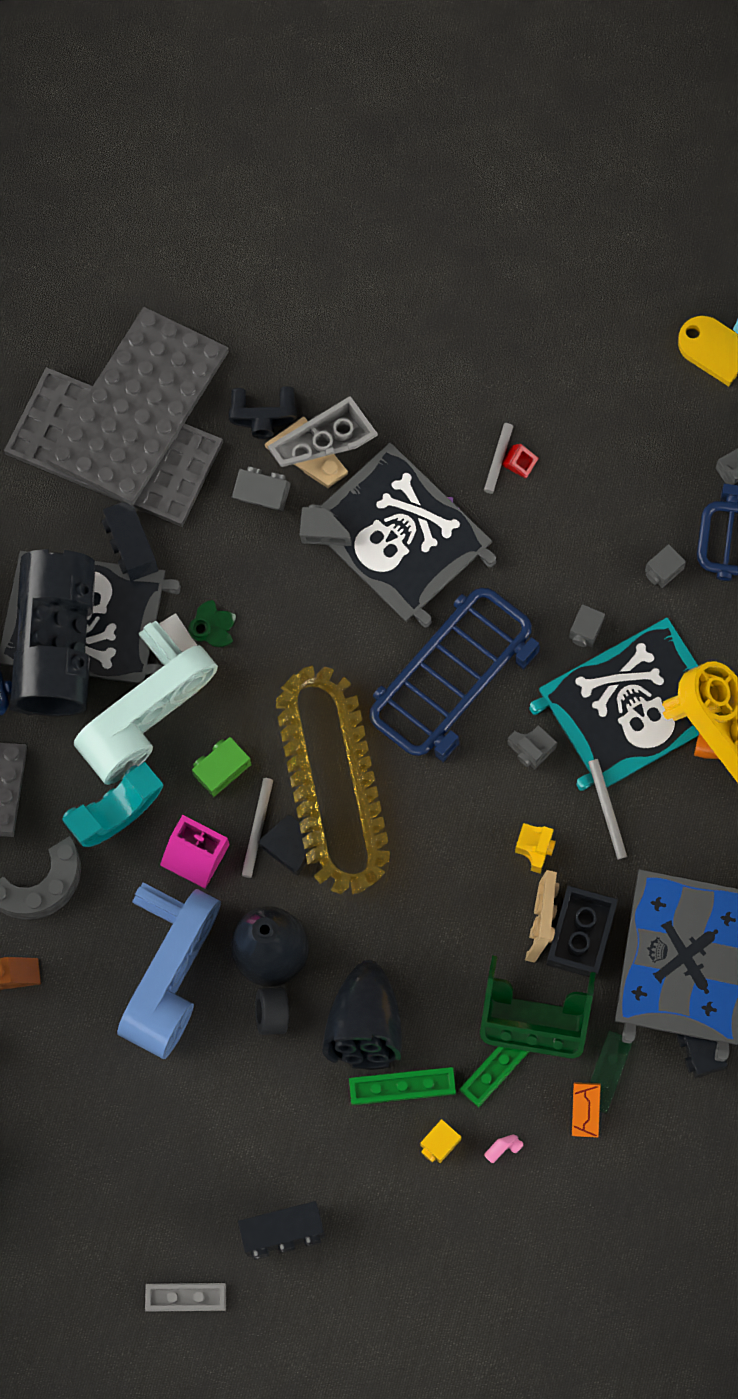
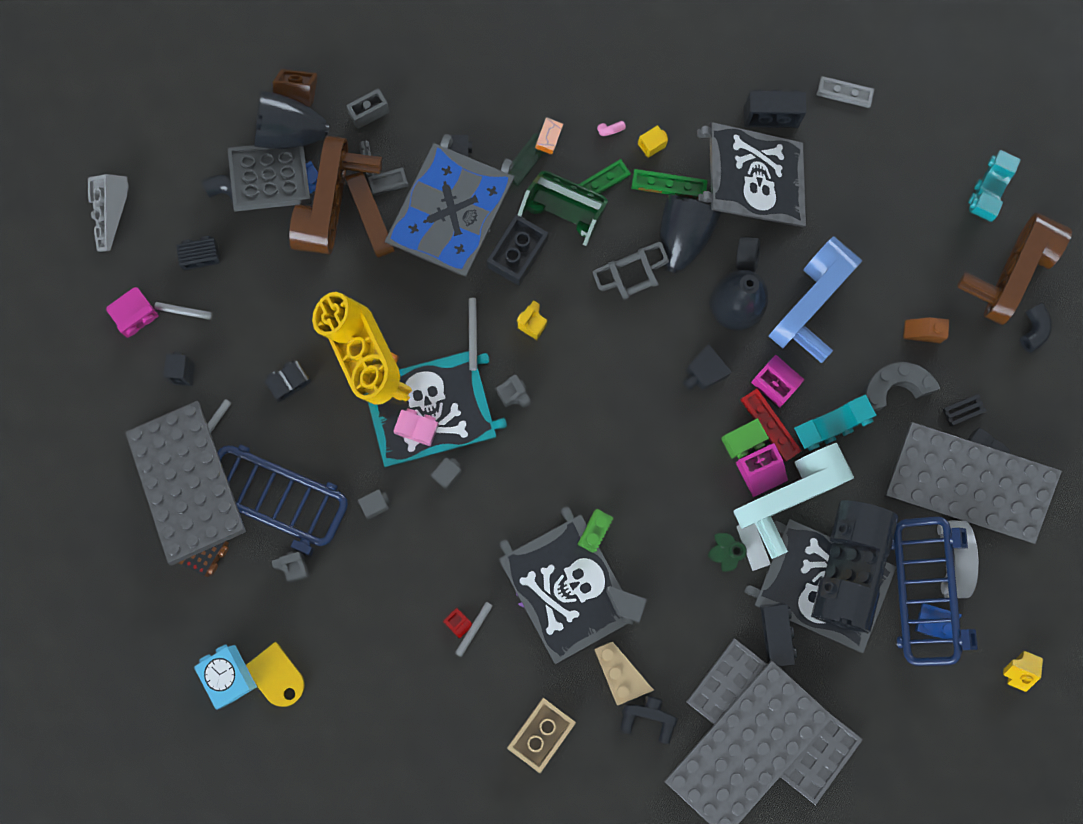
camera: 175 degrees left, 5 degrees up
dark grey brick [232,466,291,512] -> none
light grey bar [242,778,273,878] -> none
light grey wedge [268,396,378,467] -> none
clear yellow piece [276,666,390,895] -> none
dark blue bar [369,588,540,762] -> none
tan wing [525,870,559,963] -> none
none -> bright pink brick [393,408,439,446]
none -> tan brick [507,698,576,773]
none -> bright green brick [578,509,613,553]
none -> dark grey bar [593,242,669,300]
none -> flag [697,122,806,227]
none -> dark pink slope [736,443,788,497]
none -> red plate [741,389,802,462]

